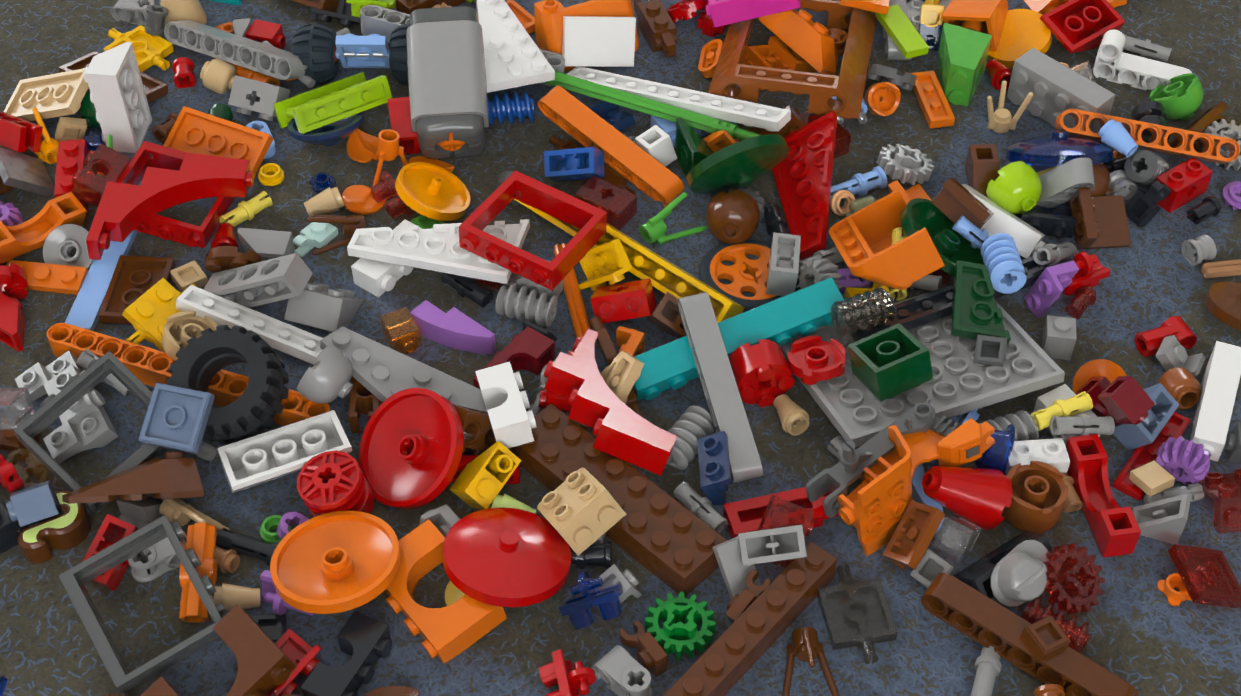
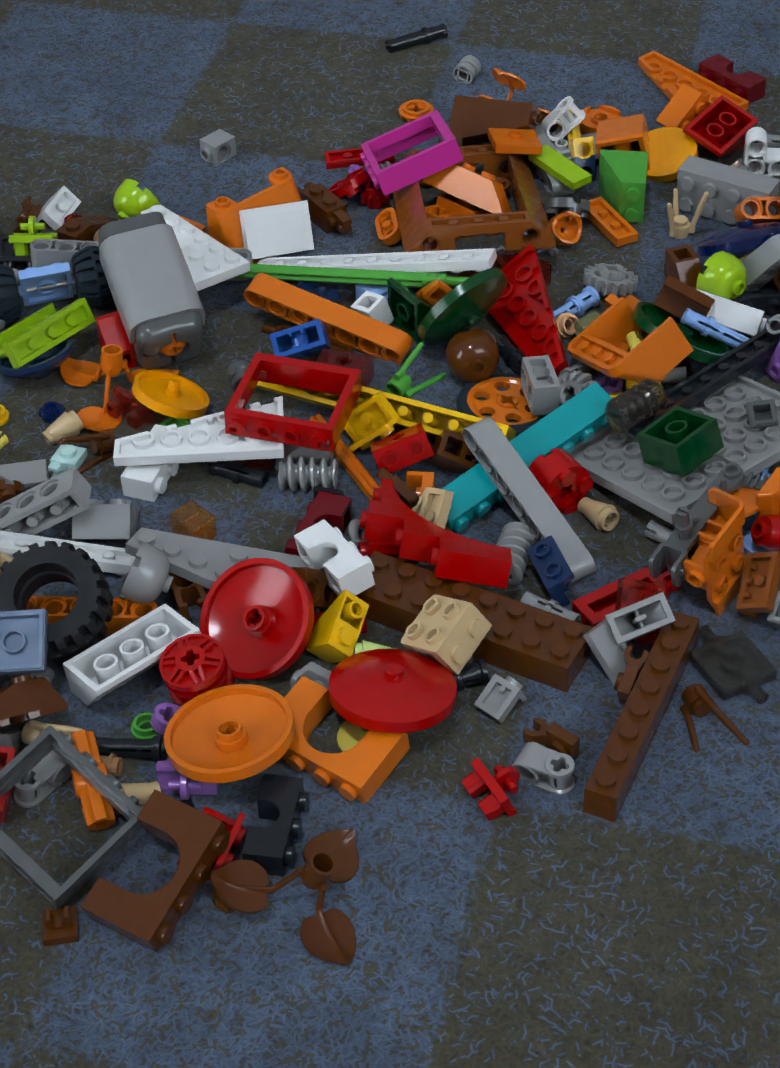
camera: 15 degrees left, 5 degrees down
medium lavender slope [410,300,496,355] -> none
blue piece [487,91,534,125] -> none
clear blue hips [559,572,623,630] -> none
green gear [645,591,716,660] -> none
red plate [787,336,846,385] -> none
dark green wing [951,260,1011,345] -> none
light blue piece [981,233,1027,294] -> none
red cone [986,59,1012,91] -> none

